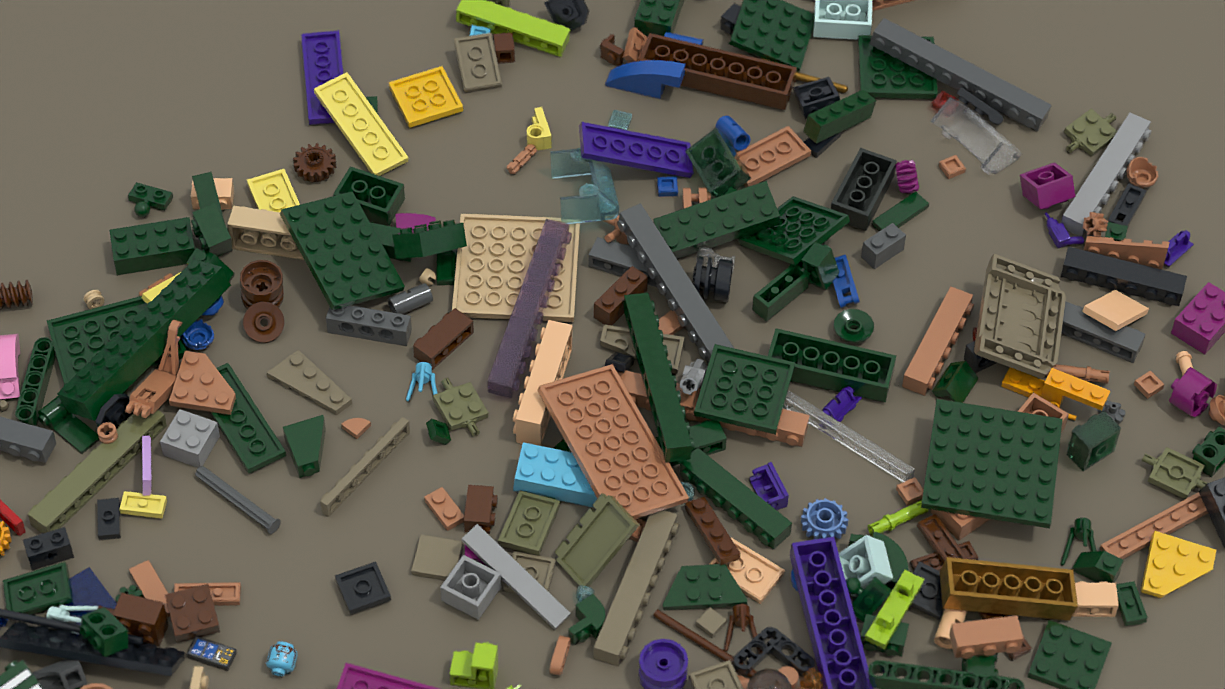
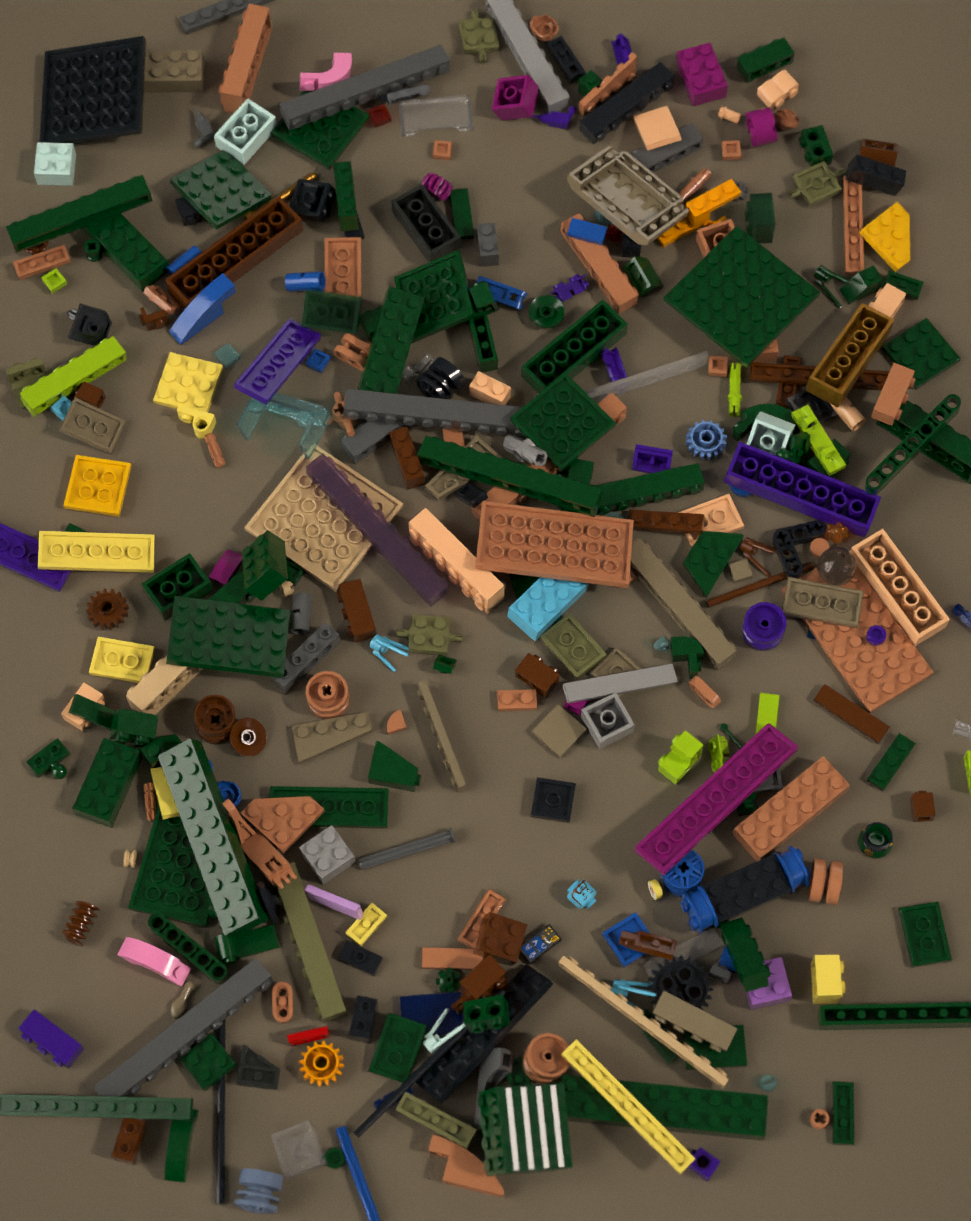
camera: 55 degrees left, 15 degrees up
nougat bush [97,422,118,444] -> none
olive hinge [555,493,640,589] -> none
nougat gear [1083,212,1108,237] -> none
none -> light yellow plate [153,352,223,413]
none -> nougat plate [272,982,293,1024]
none -> bright pink arch [299,53,352,91]
none -> nougat wheel [306,671,350,720]
none -> light nougat brick [469,371,511,405]
none -> dark purple hinge [550,274,589,303]
none -> blue tile [567,218,607,245]

